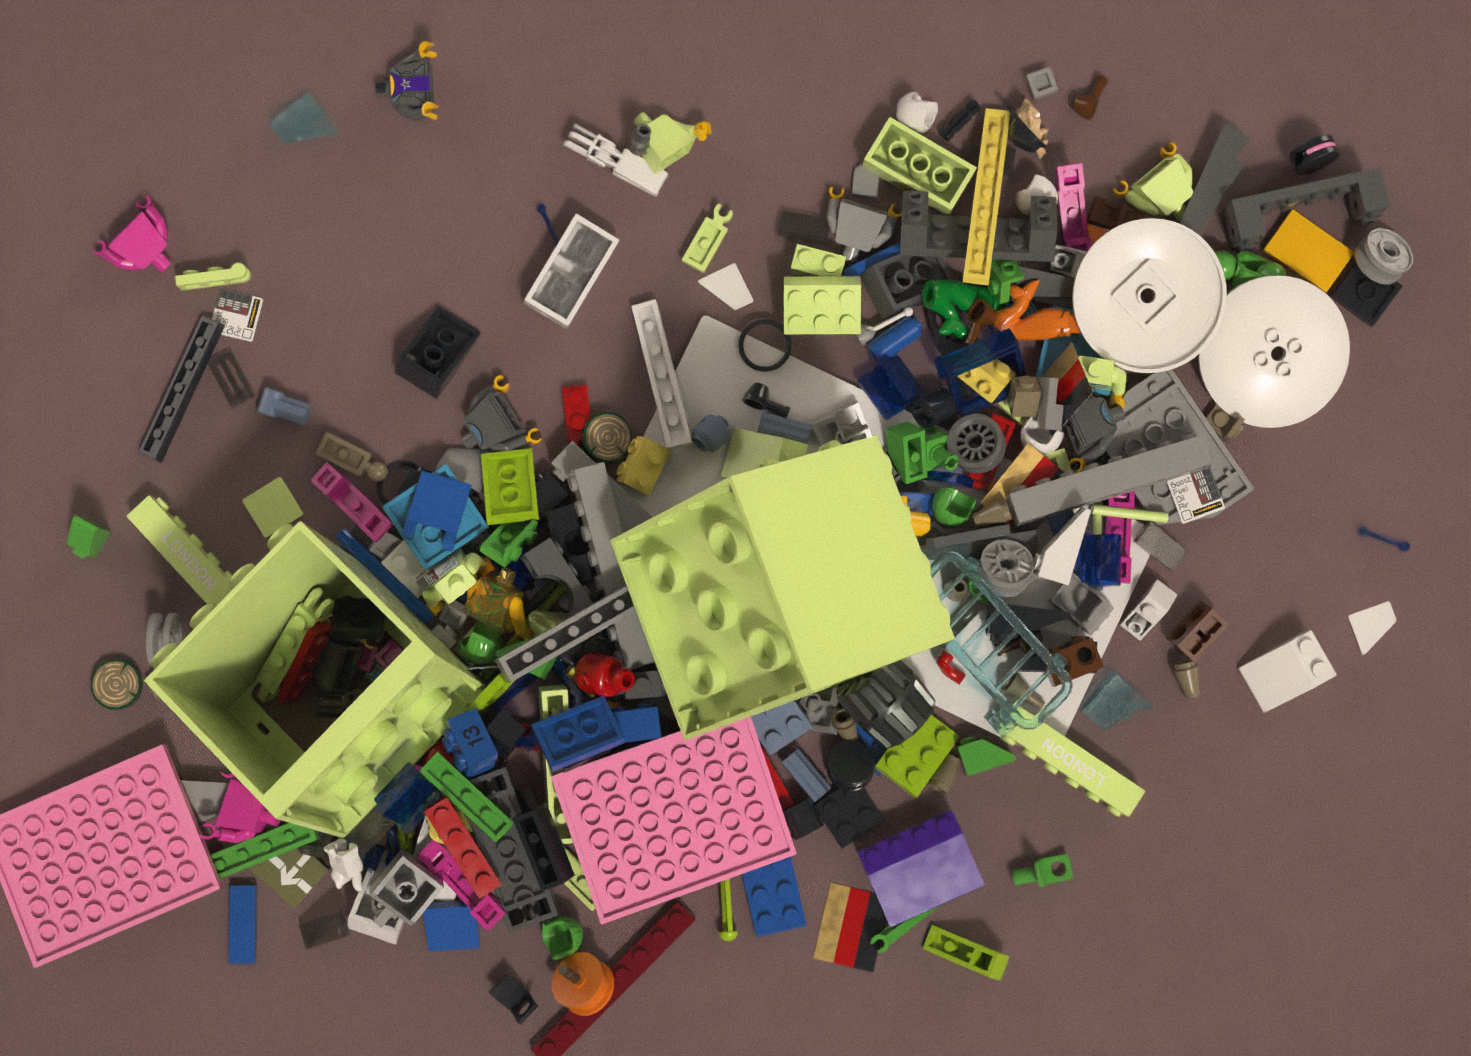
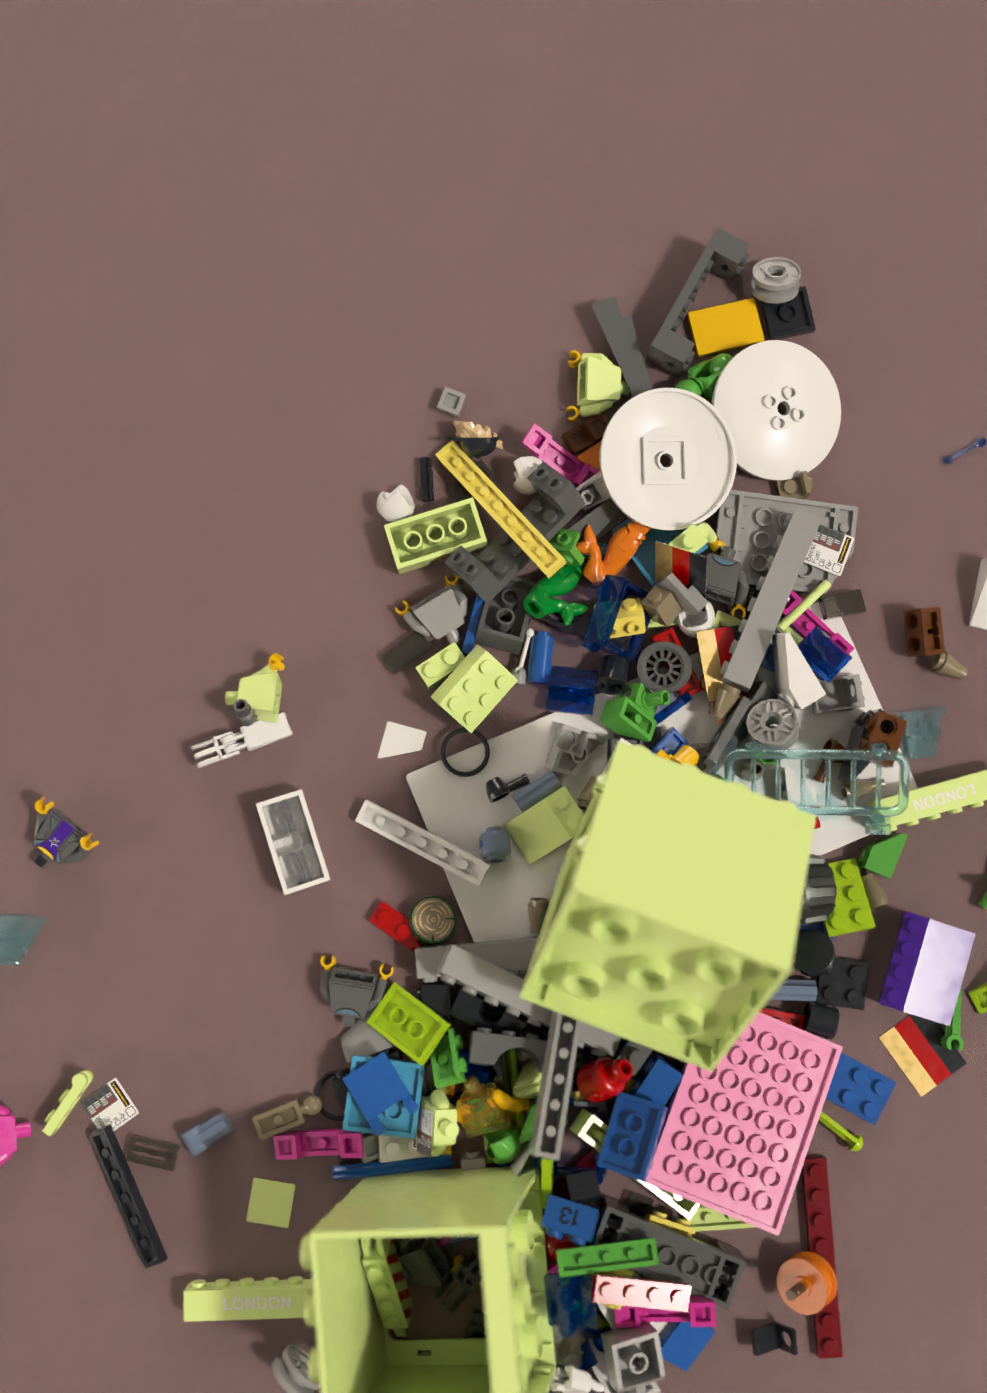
camera: 50 degrees left, 0 degrees up
bright green slope [67,515,111,559] -> none
red plate [276,620,333,706] -> none
black slope [394,306,481,399] -> none
light grey plate [439,600,472,632] -> none
black brick [512,803,575,891] -> none
clear blue hinge [536,204,559,248] -> none
bright green hair [542,915,583,960] -> none
light yellow bracket [616,436,671,496] -> none
yellowish green plate [682,204,733,274] -> none
light grey tile [852,163,879,198] -> none
bright green hair [932,487,976,528] -> none
reddish brown bar [964,299,997,348] -> none
black slope [986,602,1070,643] -> none
reddish brown bar [1073,75,1109,121] -> none
white slope [1120,579,1177,641] -> none
black head [1289,134,1340,175] -> none

